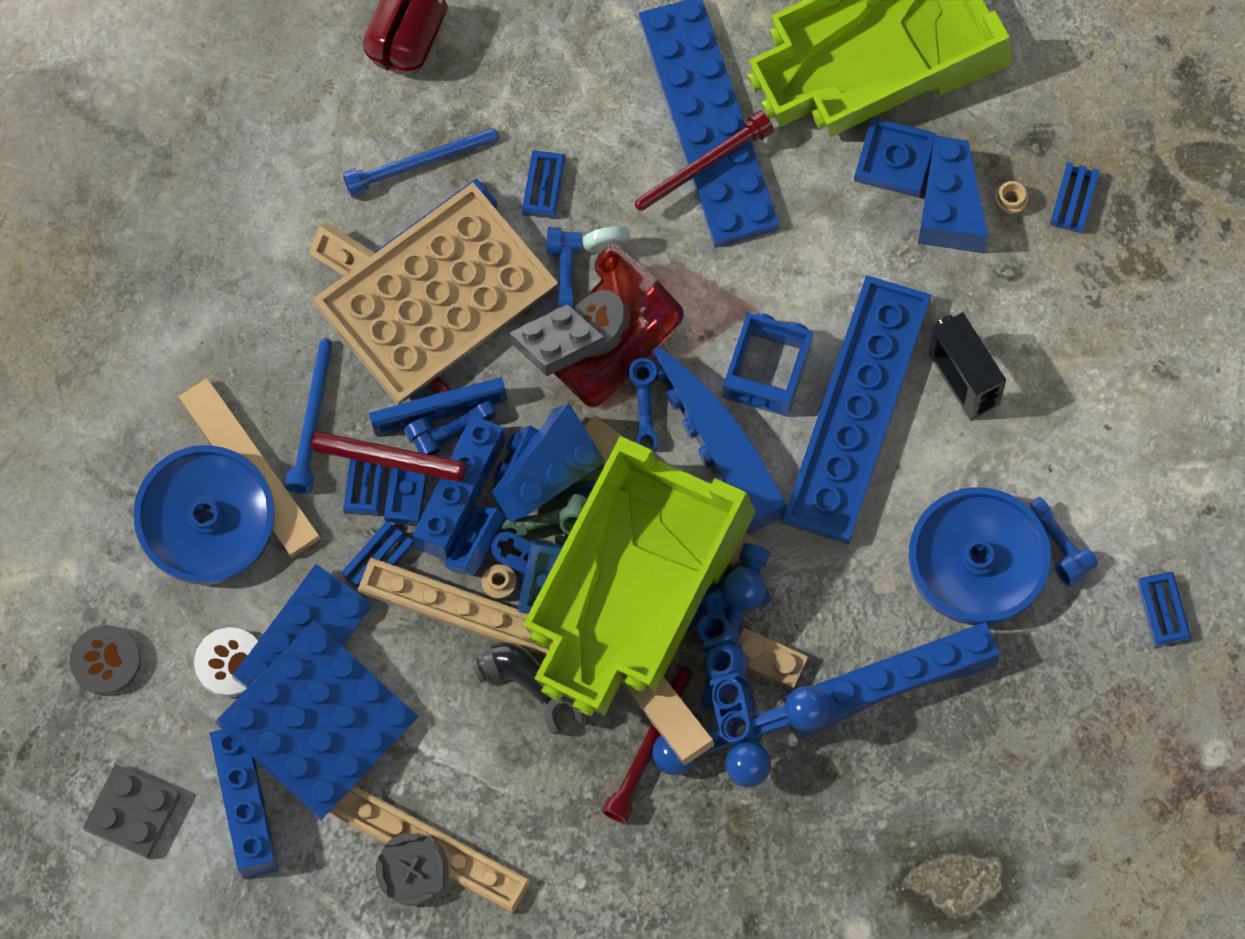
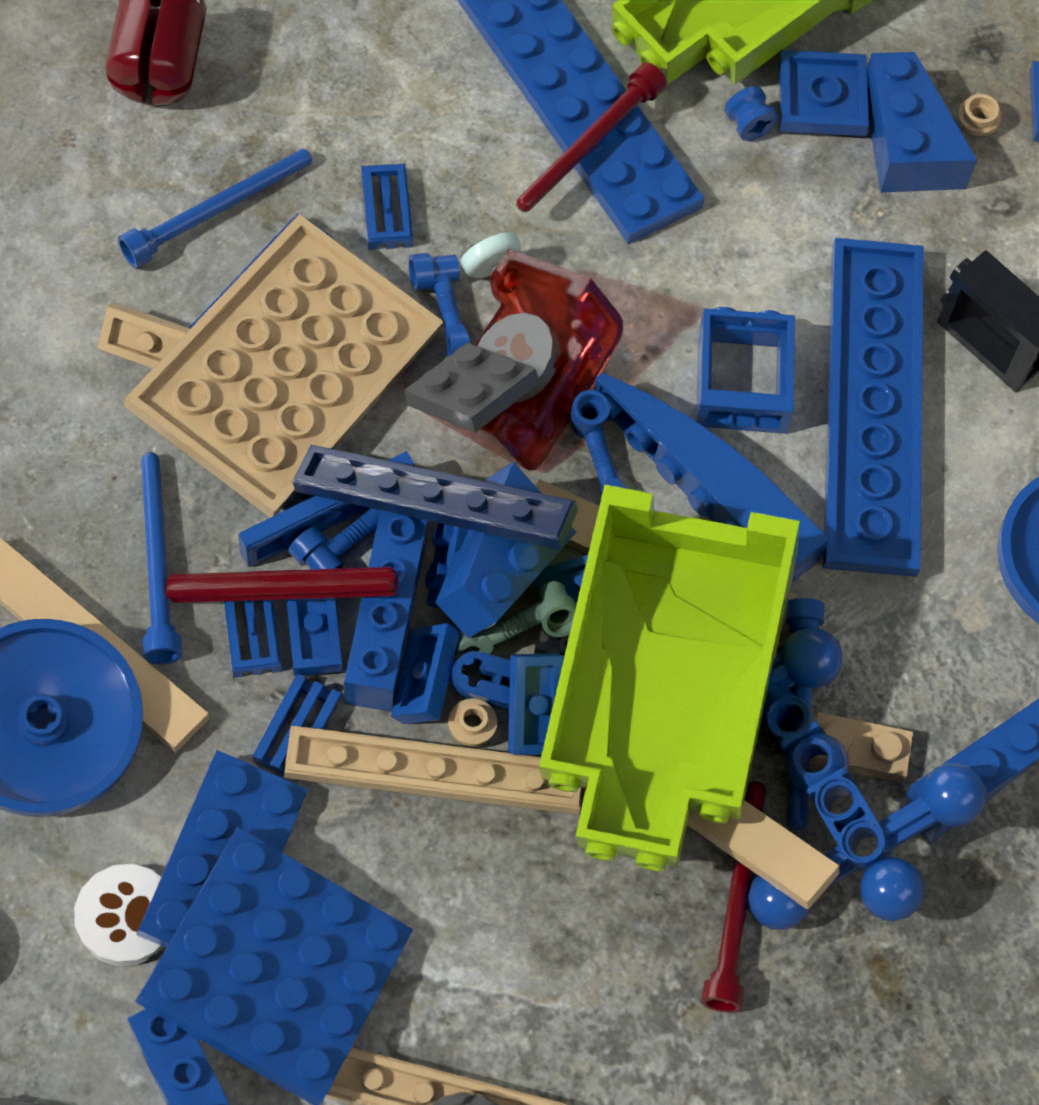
camera: 25 degrees left, 5 degrees down
piece [472,642,590,734] -> none
none -> dark blue tile [292,444,578,550]
none -> blue wheel [724,86,779,141]

